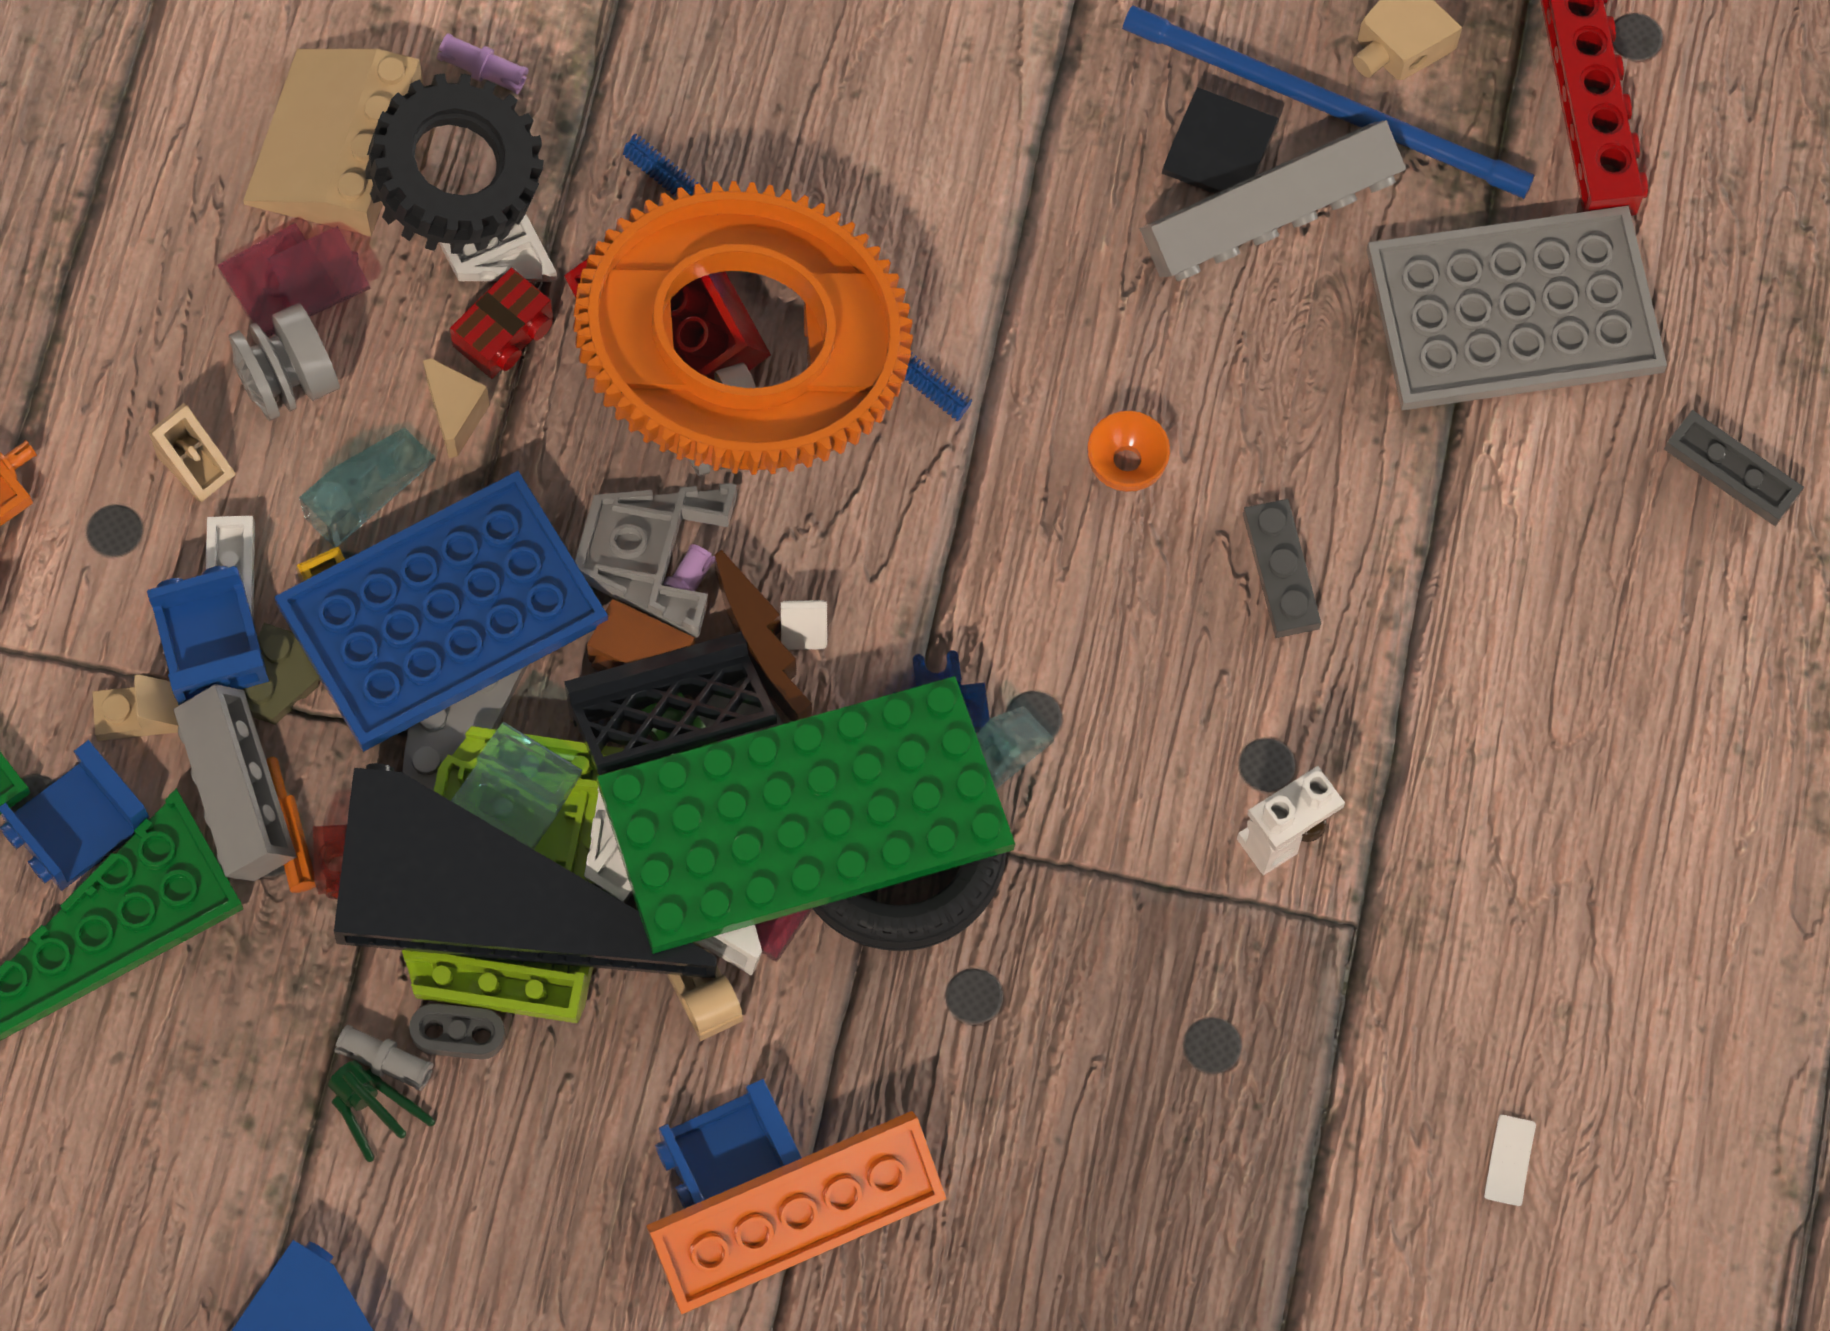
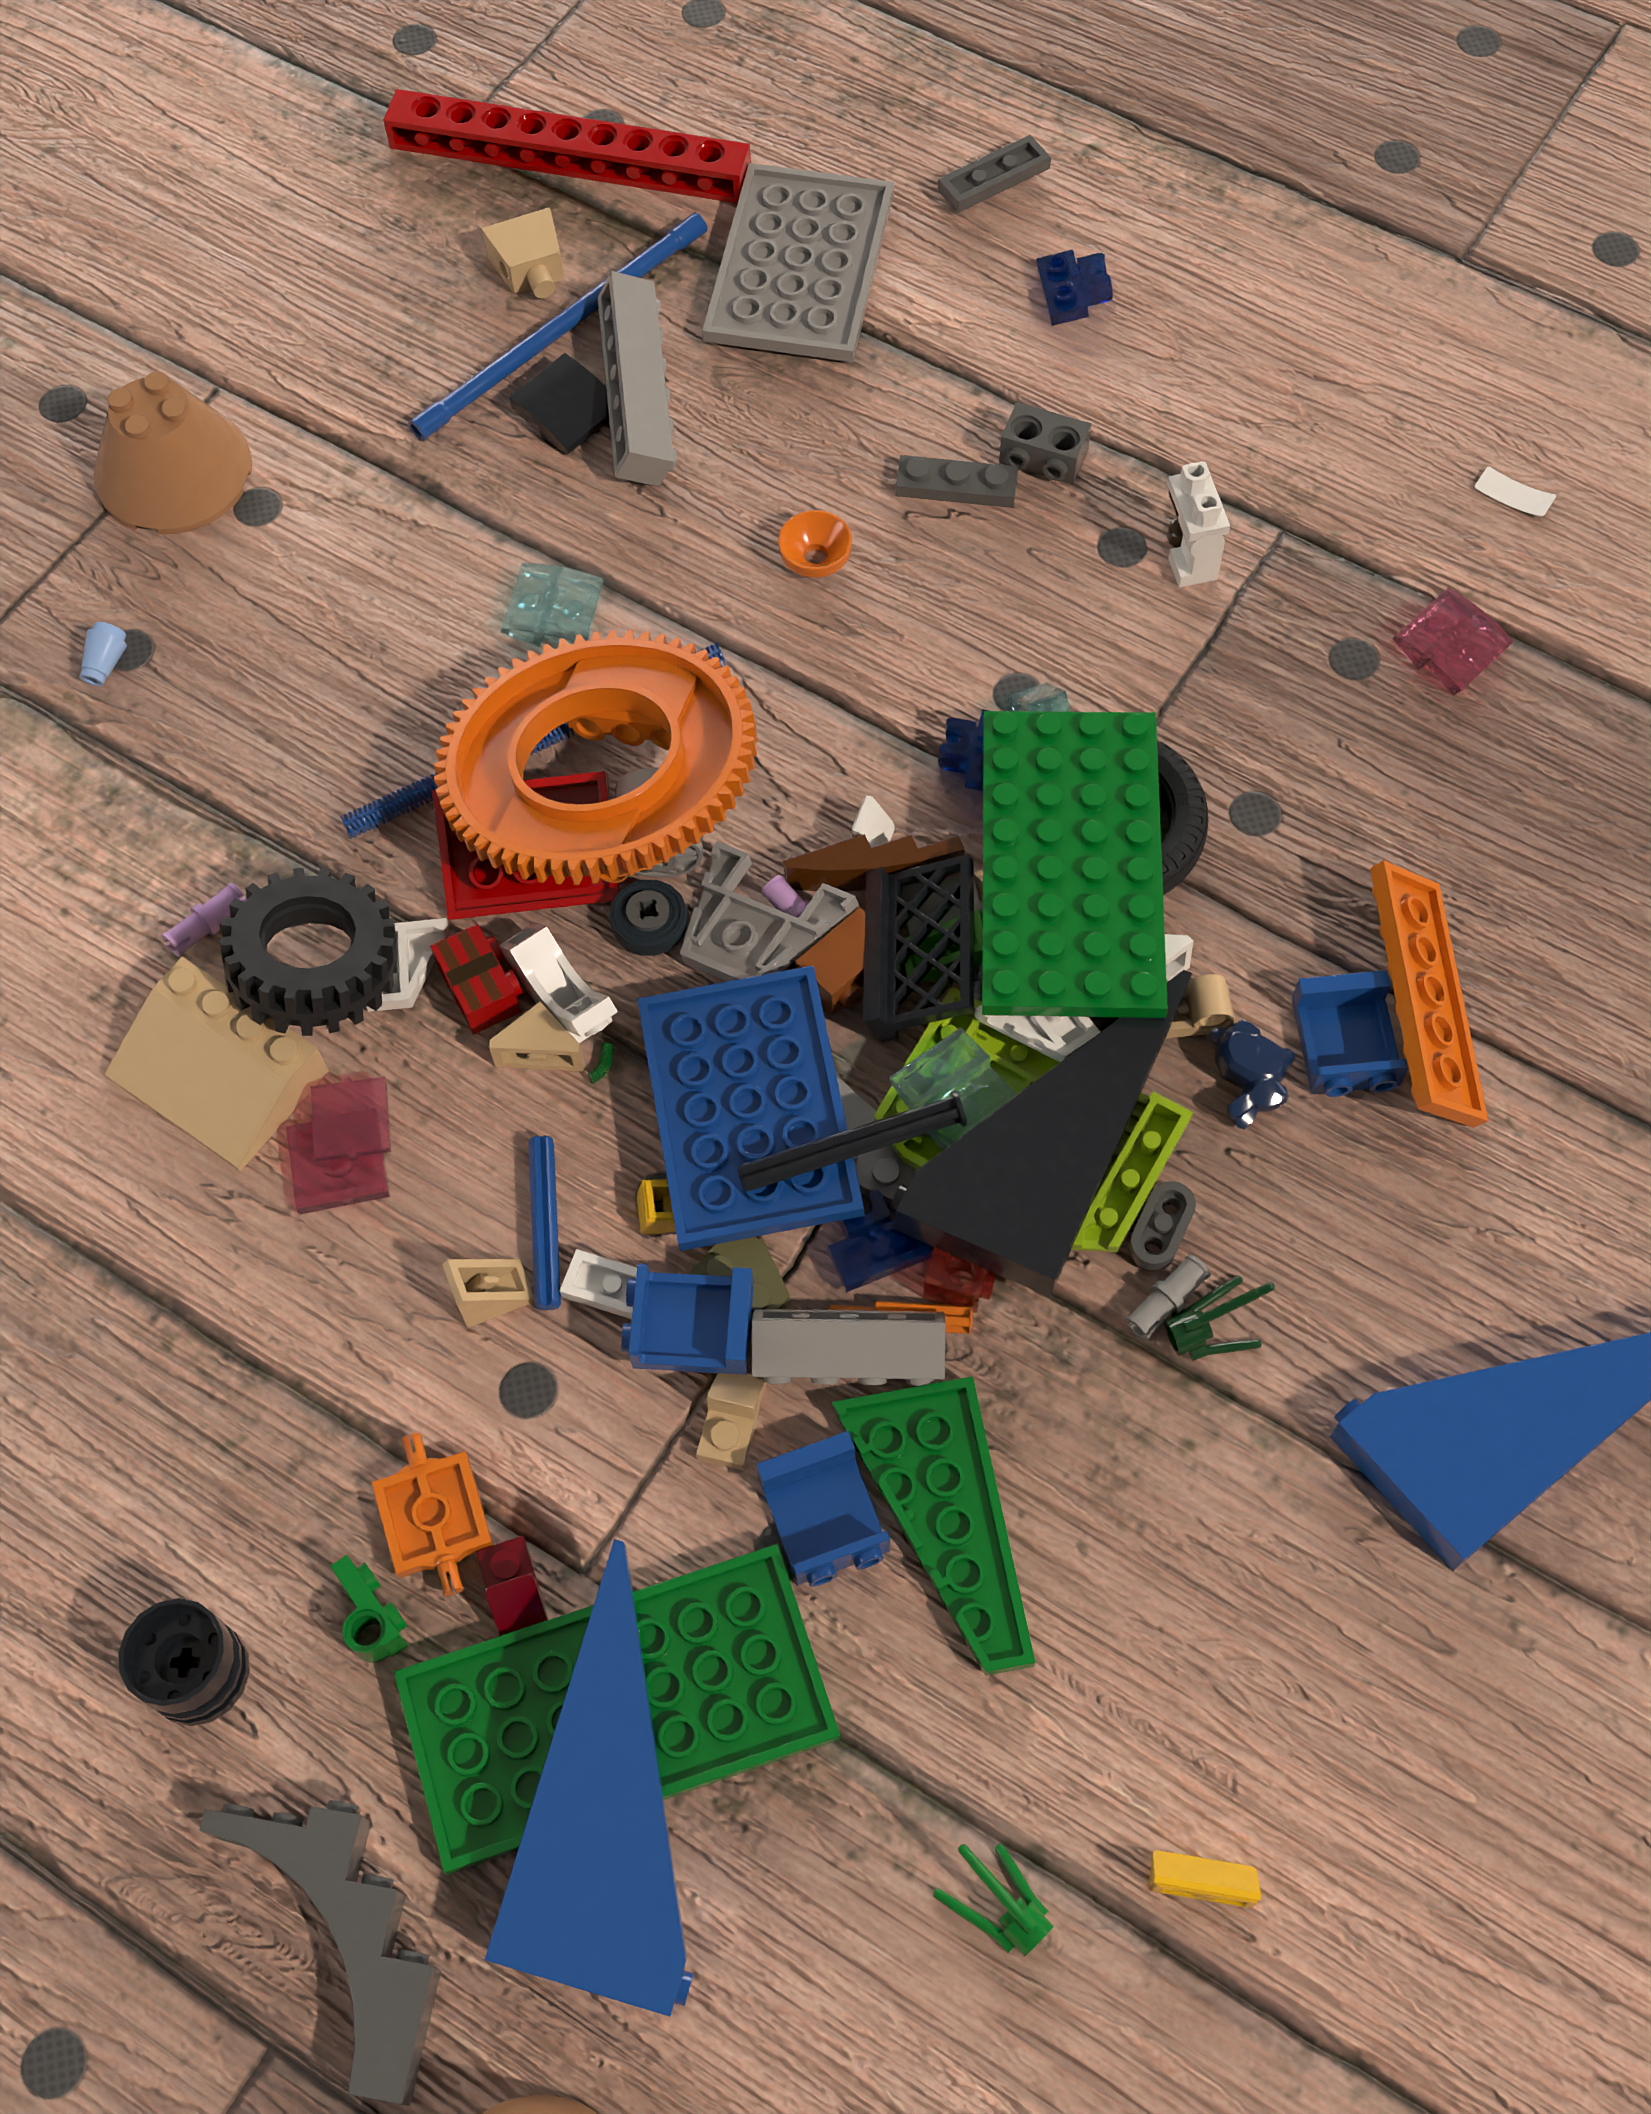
camera: 65 degrees left, 5 degrees down
light grey wheel [229,303,340,421] -> none
clear light blue slope [299,427,436,548] -> none
none -> white arch [499,922,618,1043]
none -> clear light blue slope [500,563,604,647]
none -> blue axle [528,1135,561,1311]
none -> green leg [588,1043,614,1084]
none -> black wheel [610,880,688,956]
none -> black axle [737,1090,967,1191]
none -> clear blue plate [828,1189,932,1293]
none -> dark grey brick [999,402,1092,485]
none -> clear blue plate [1036,249,1113,326]
none -> dark blue animal [1207,1019,1295,1130]
none -> clear pink slope [1392,588,1514,696]

